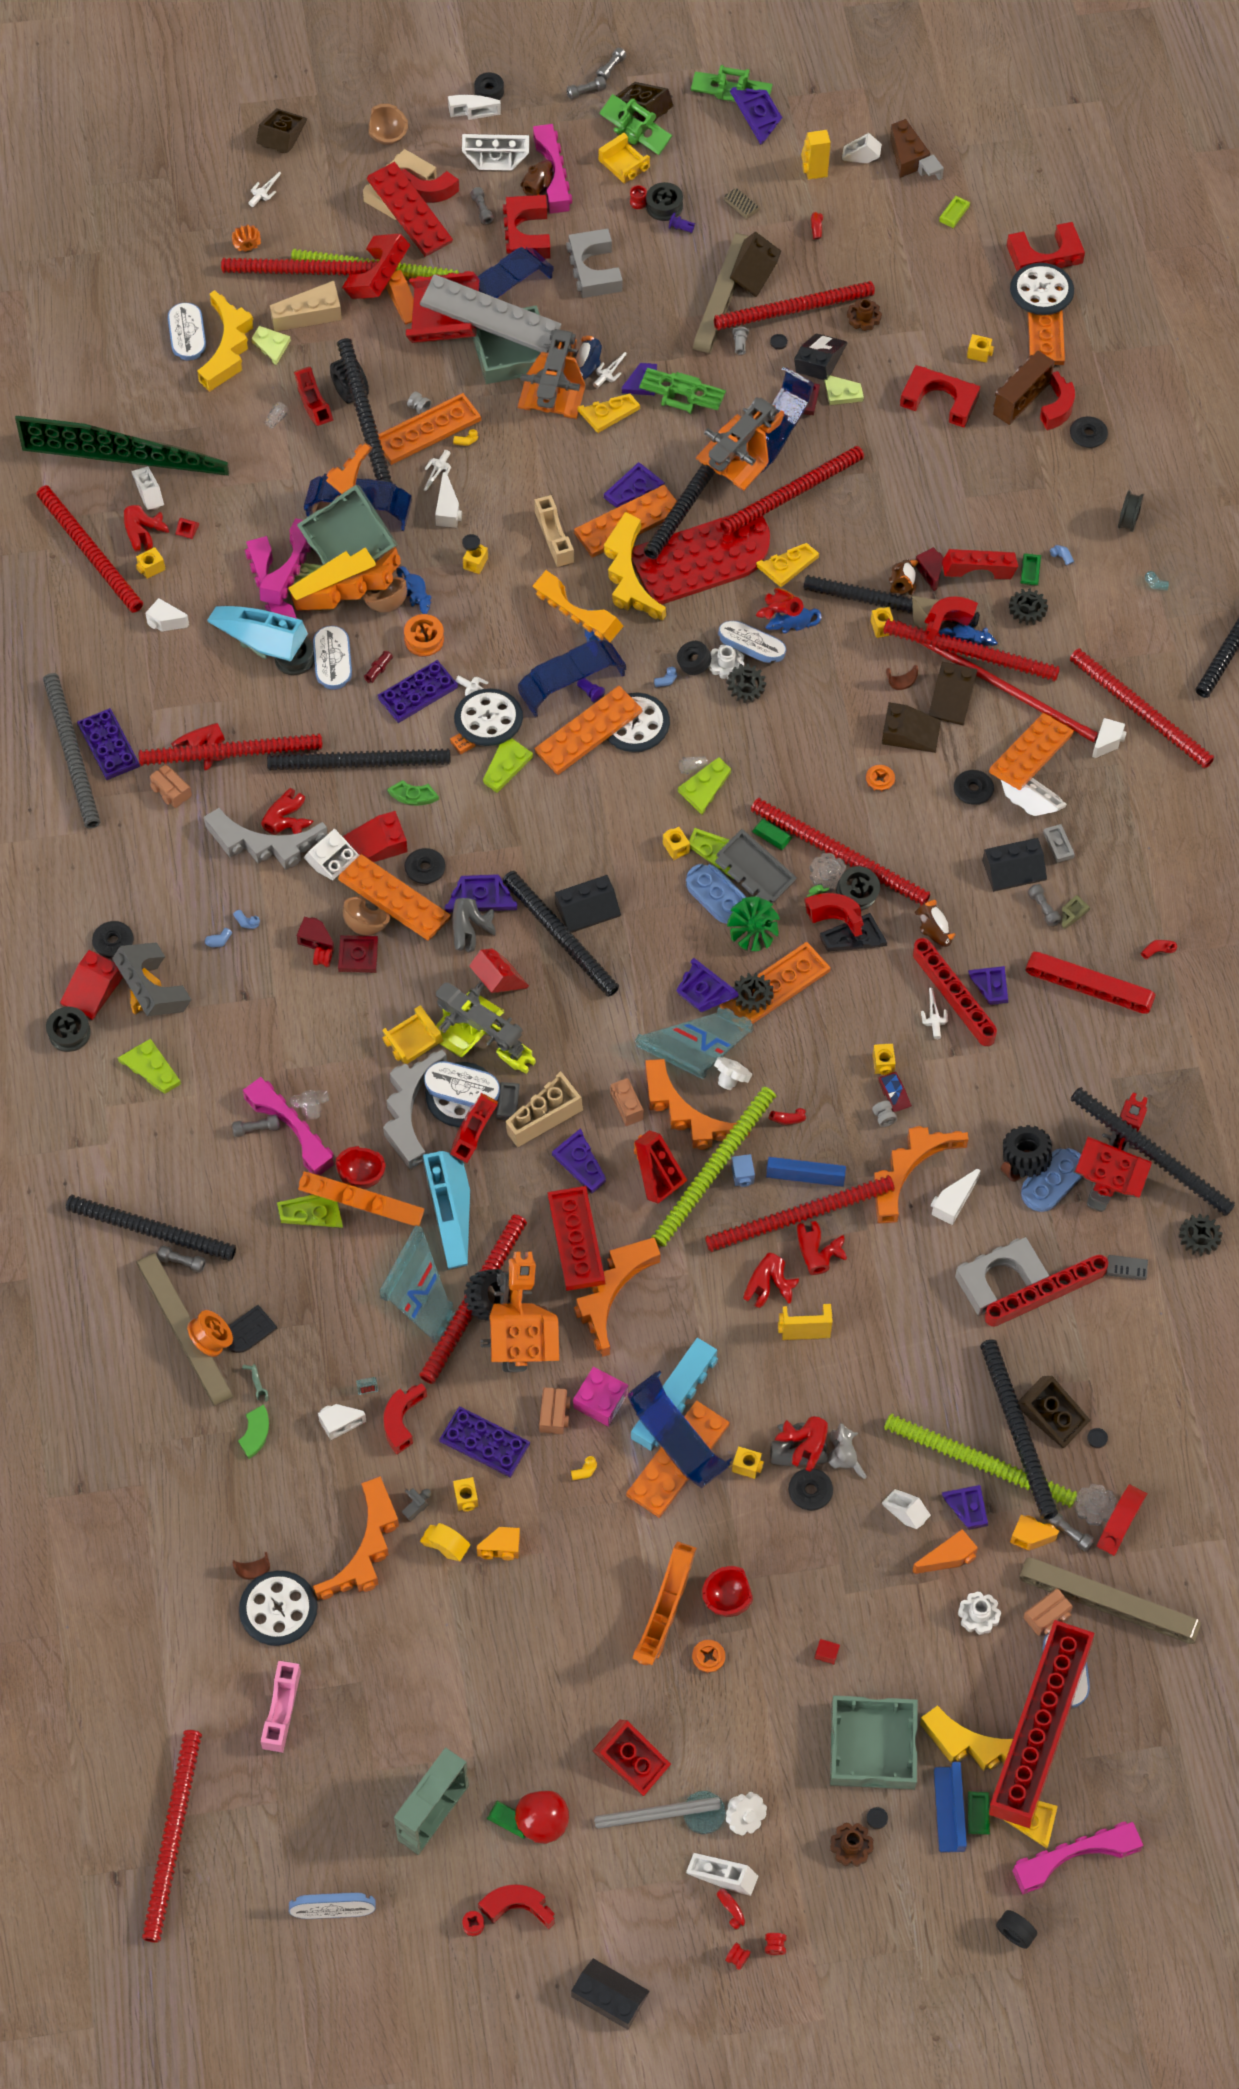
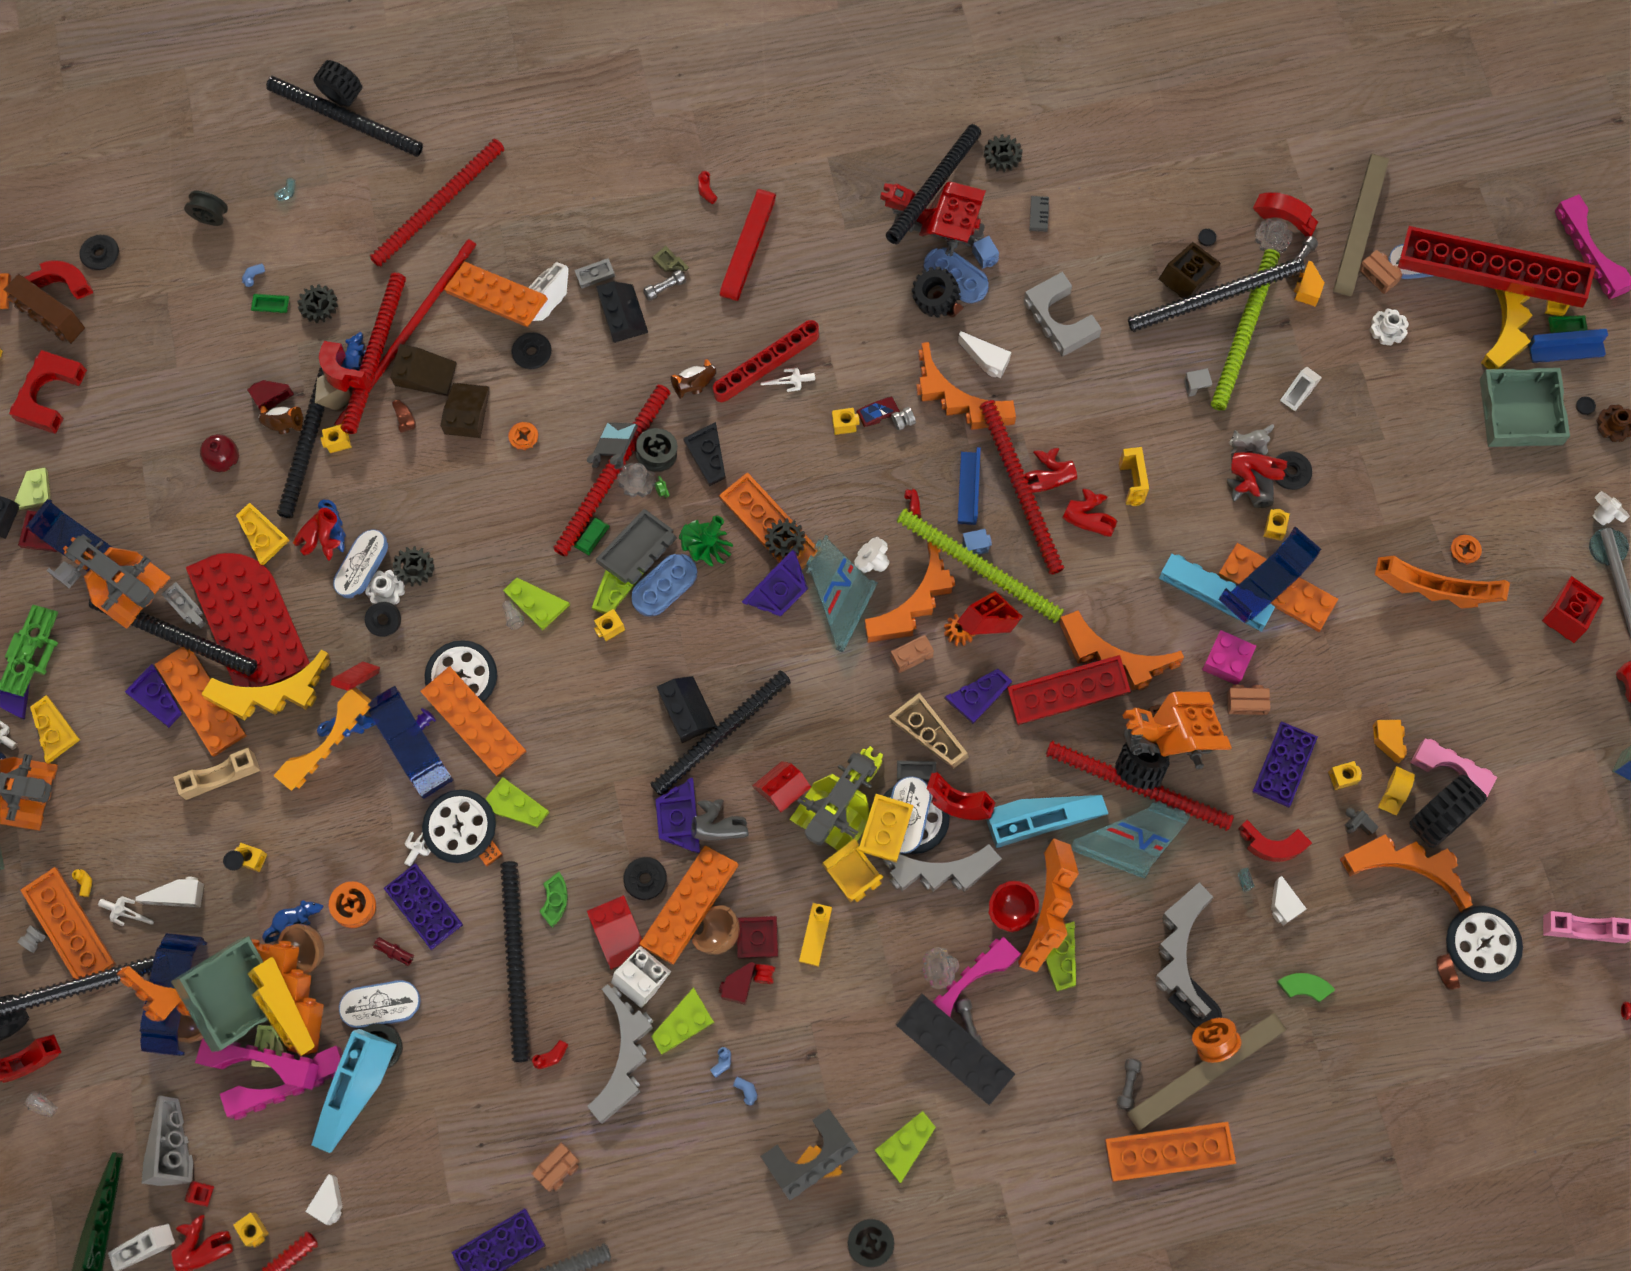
camera: 90 degrees left, 10 degrees up
red slope [60,950,123,1020] -> none
black piece [66,1194,236,1261] -> none
black wheel [92,921,134,958] -> none
red piece [138,733,323,766] -> none
red piece [171,723,226,771] -> none
sand green piece [242,1364,269,1402] -> none
red piece [261,788,314,835] -> none
yellow arm [571,1456,597,1481] -> none
medium blue arm [654,667,677,688] -> none
red cylinder [702,1566,753,1617] -> none
red piece [720,446,864,535] -> none
red arch [804,893,864,937] -> none
red slope [814,1639,840,1665] -> none
orange slope [913,1529,978,1574] -> none
red arch [942,549,1018,580] -> none
dark purple wing [942,1485,988,1530] -> none
dark purple wing [968,966,1009,1005] -> none
red beam [985,1254,1108,1327] -> none
white slope [1092,718,1127,758] -> none
none -> light grey wedge [142,1096,193,1186]
none -> light grey hinge [161,582,206,629]
none -> dark red cylinder [200,434,239,472]
none -> red tile [331,661,380,691]
none -> red arm [532,1040,569,1069]
none -> dark grey flag [587,423,638,469]
none -> lime wing [651,987,714,1055]
none -> yellow piece [799,903,832,967]
none -> yellow plate [858,794,914,863]
none -> black plate [895,993,1015,1105]
none -> medium blue brick [972,236,999,269]
none -> orange plate [1105,1122,1236,1182]
none -> light grey arch [1155,882,1213,1019]
none -> light grey panel [1184,368,1212,397]
none -> black tyre [1409,774,1487,848]
none -> bright pink arch [1410,738,1497,797]

